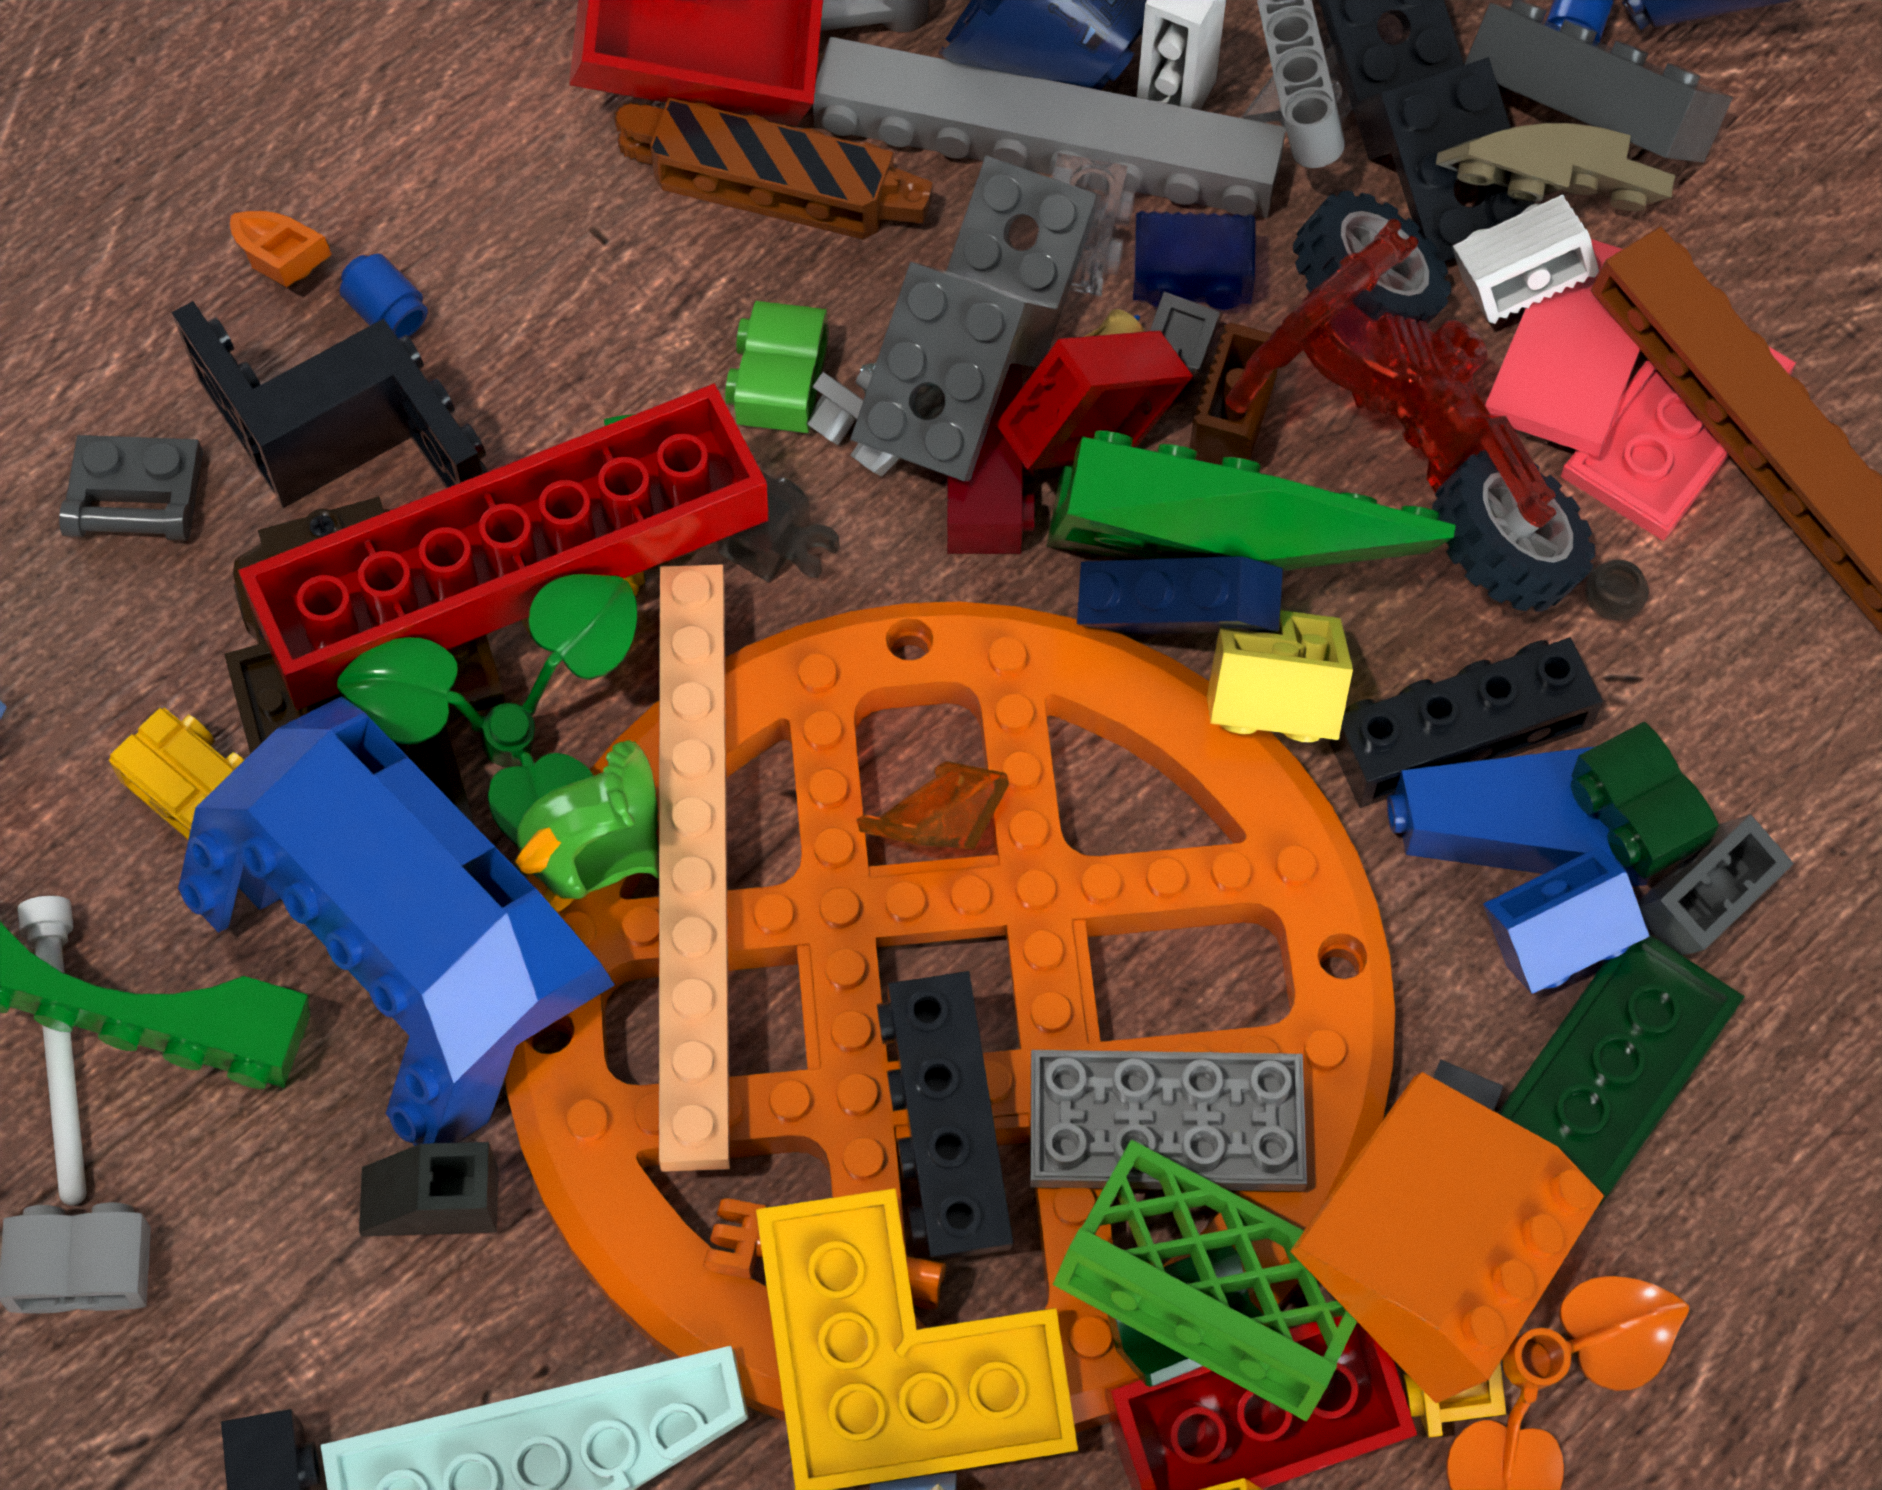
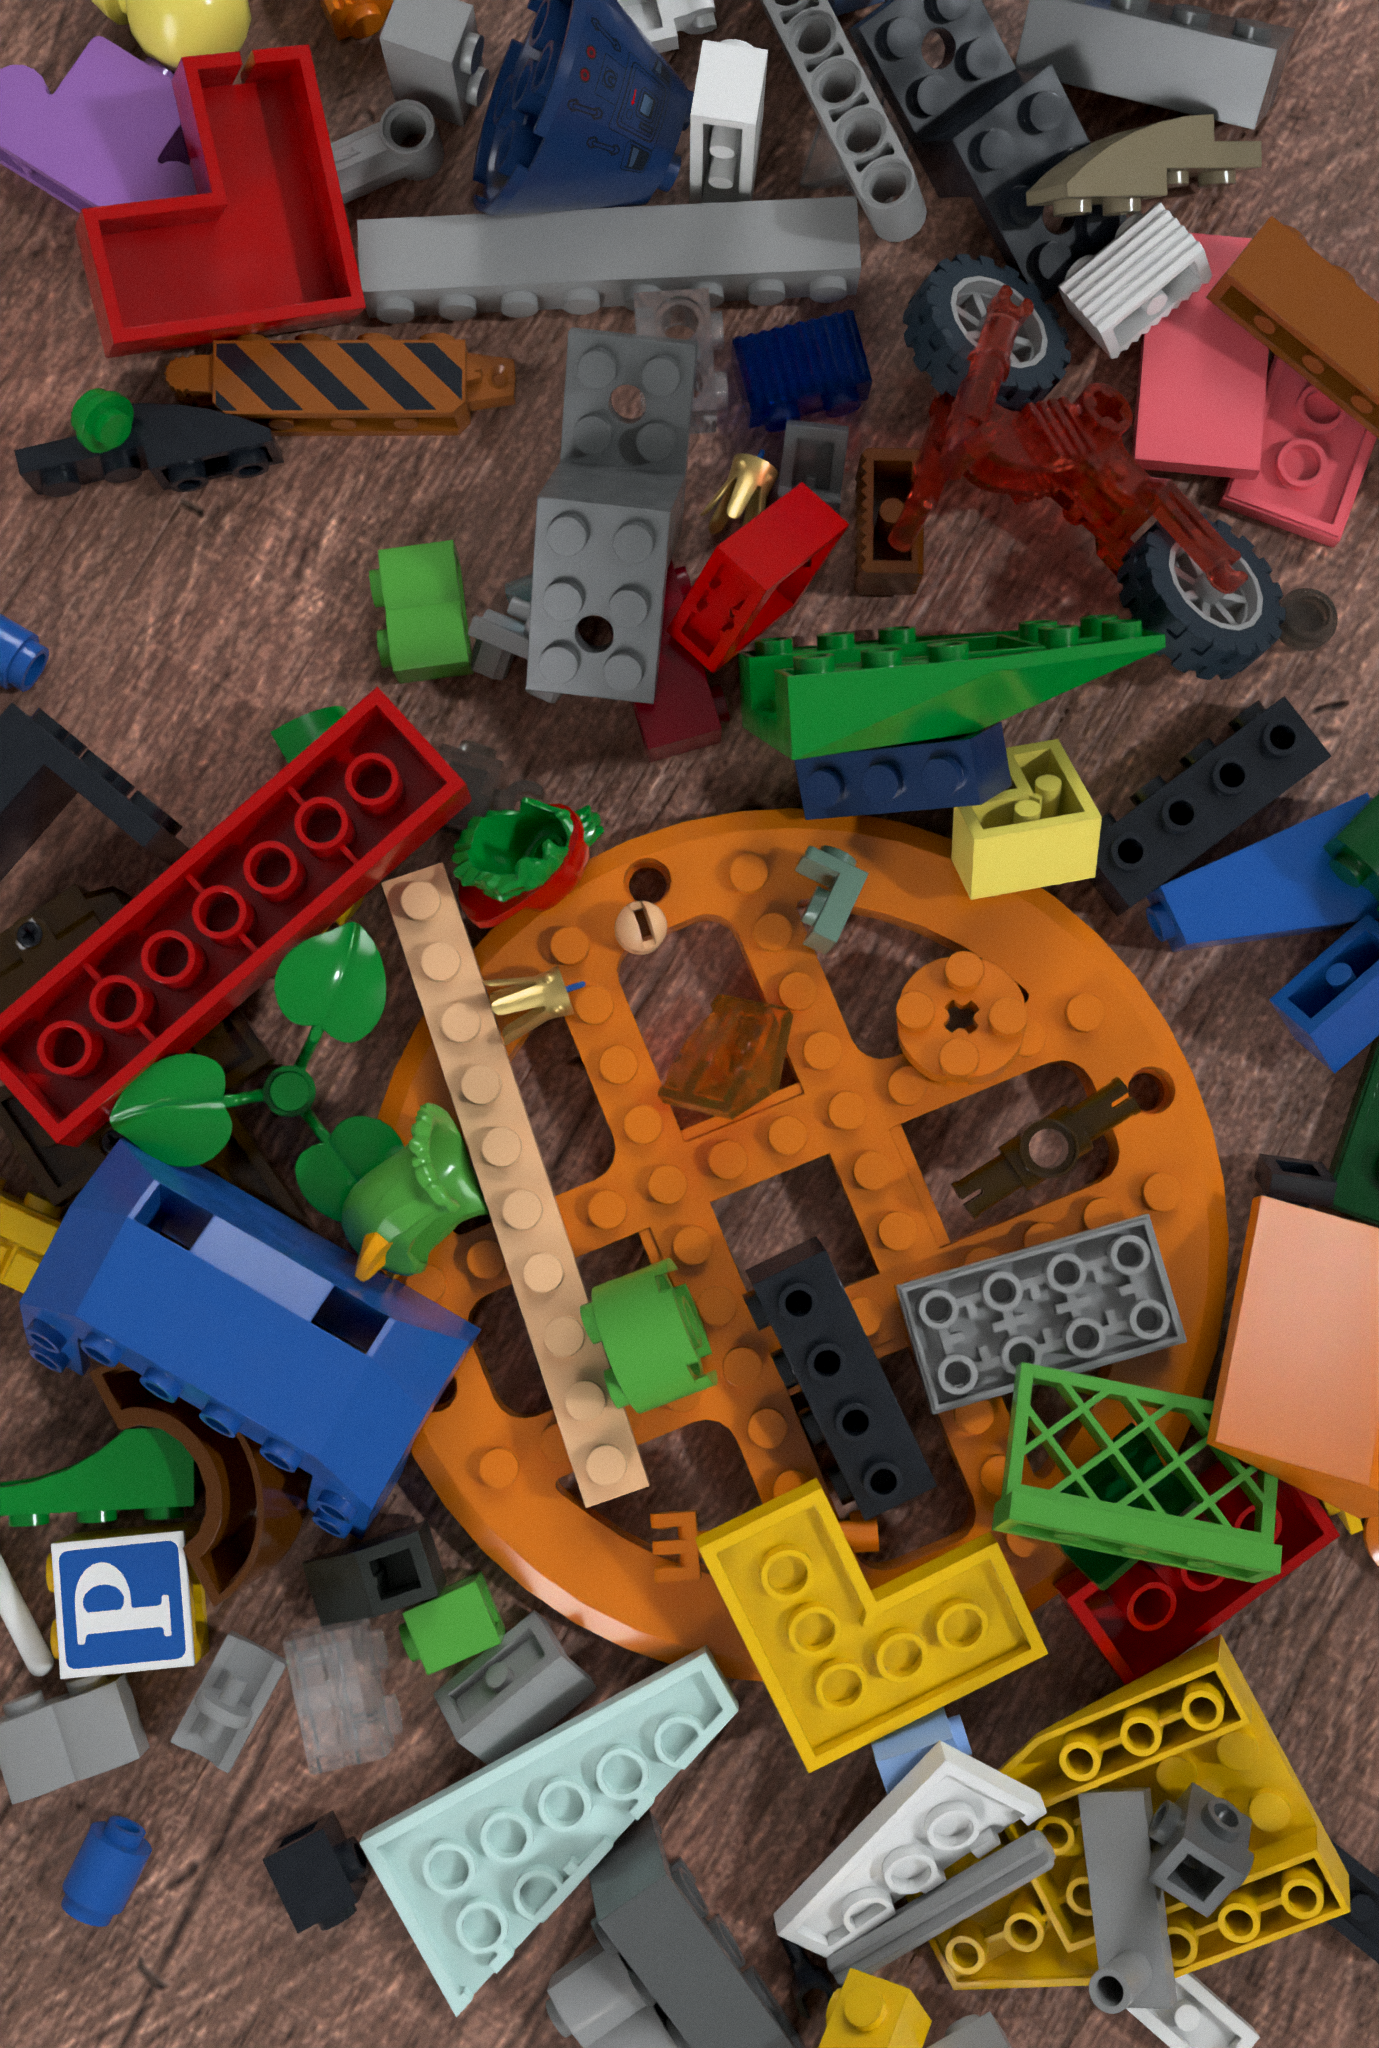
camera: 20 degrees left, 20 degrees up
none -> black slope [14,403,284,497]
none -> piece [46,1521,210,1679]
none -> blue brick [61,1816,152,1927]
none -> green plate [71,388,134,453]
none -> reddish brown brick [89,1362,308,1607]
none -> light grey hips [170,1630,289,1773]
none -> clear brick [283,1618,402,1775]
none -> bright green brick [399,1571,506,1676]
none -> light grey panel [433,1610,596,1765]
none -> green hair [451,797,604,929]
none -> pearl gold piece [483,965,586,1045]
none -> bright green brick [580,1258,718,1414]
none -> light nougat hinge [614,901,668,955]
none -> sand green bracket [795,845,869,955]
none -> orange plate [896,951,1028,1085]
none -> dark brown pin [951,1077,1141,1220]

